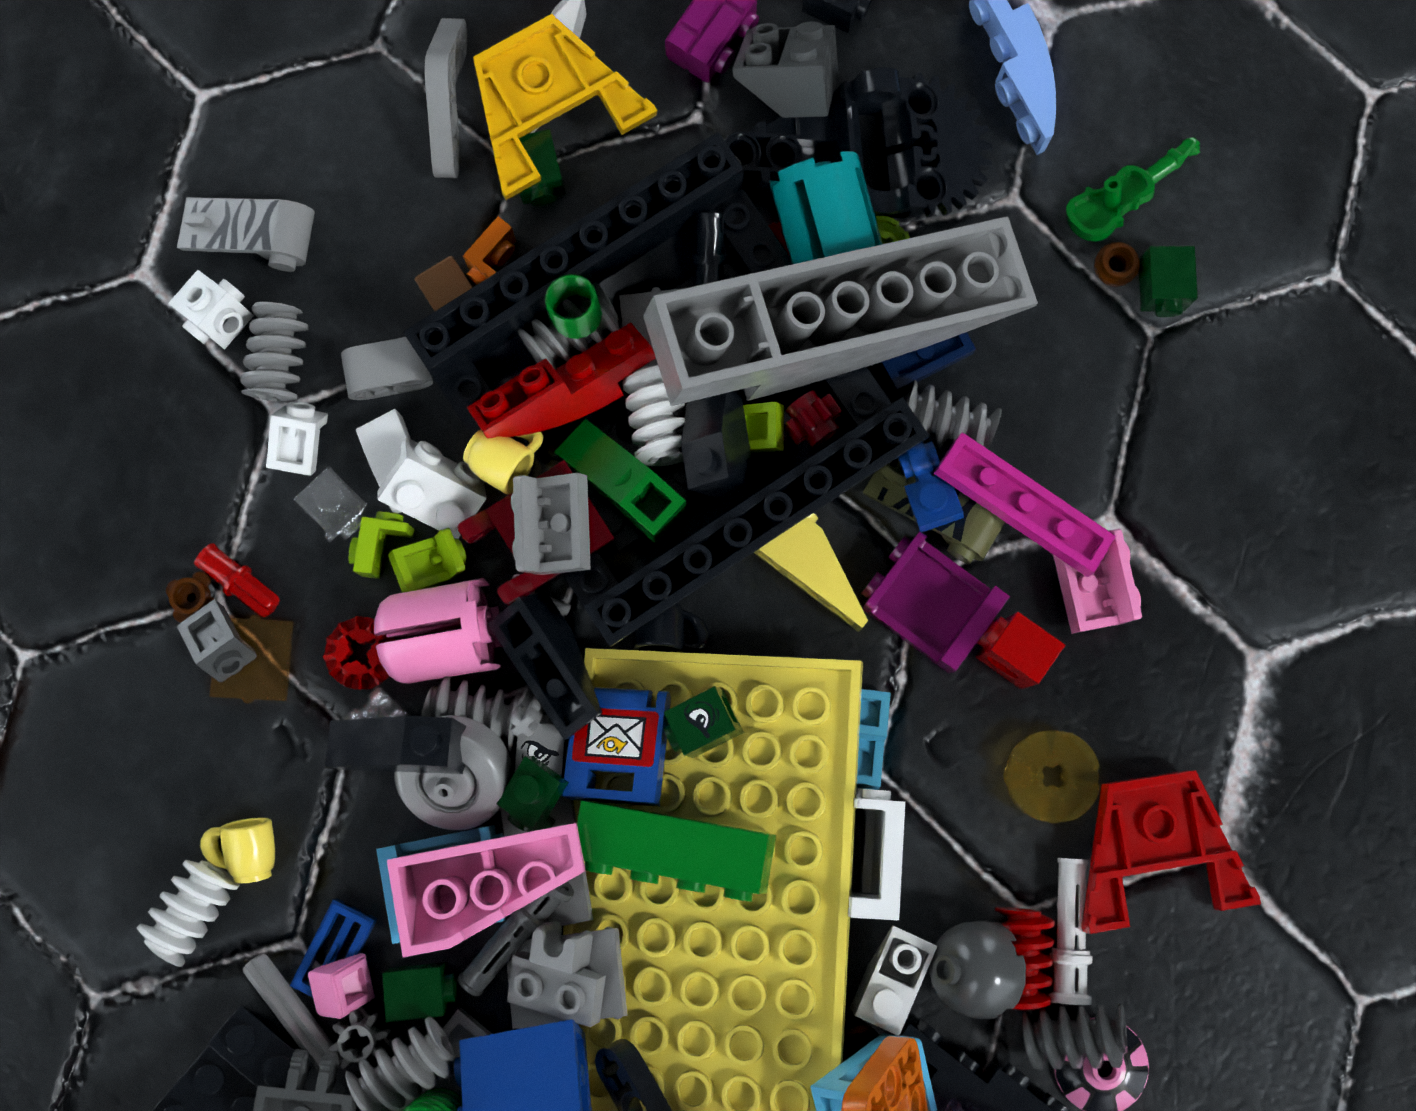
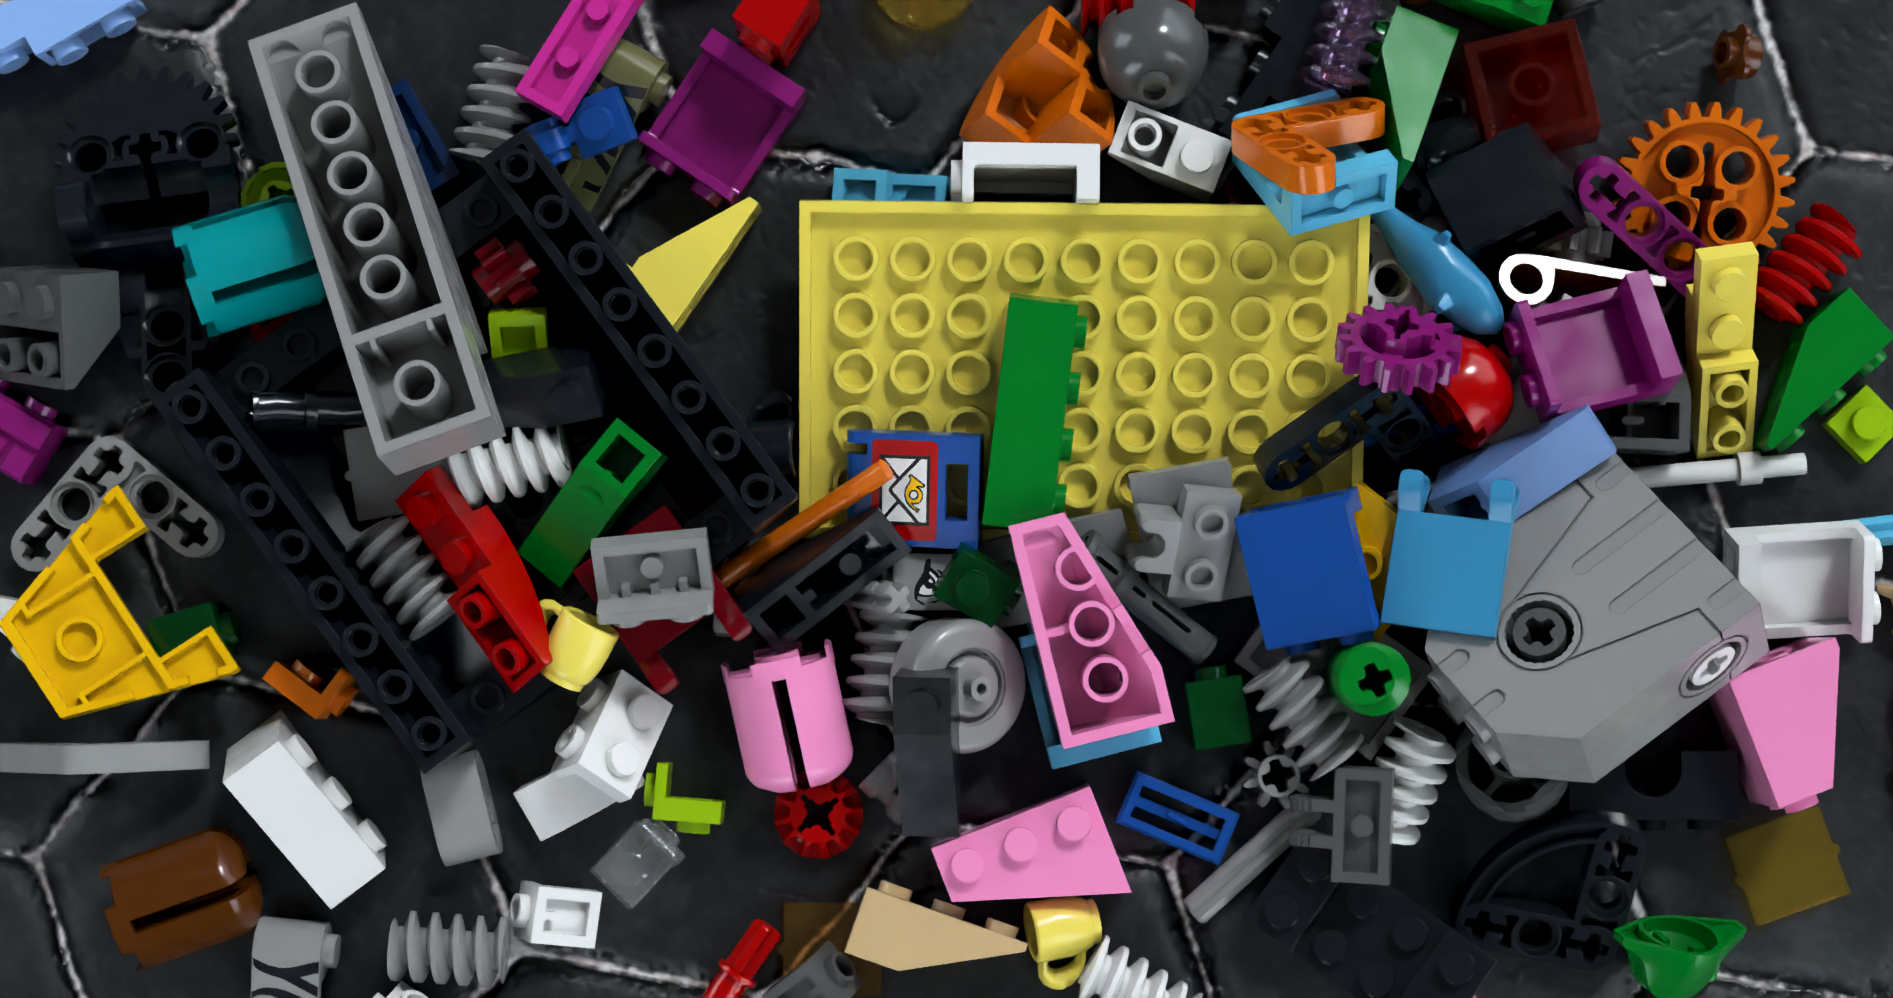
camera: 90 degrees left, 5 degrees up
bright pink slope [308,953,375,1019] -> none
lime bracket [388,528,466,593] -> none
medium nougat slope [414,256,472,311] -> none
green piece [545,274,602,339] -> none
dark green brick [664,686,744,758] -> none
none -> light grey beam [11,436,225,572]
none -> reddish brown cylinder [98,827,263,972]
none -> white wedge [222,710,387,909]
none -> orange bar [714,459,893,589]
none -> tan slope [844,880,1028,971]
none -> bright pink wedge [931,783,1132,902]
none -> orange brick [959,5,1115,151]

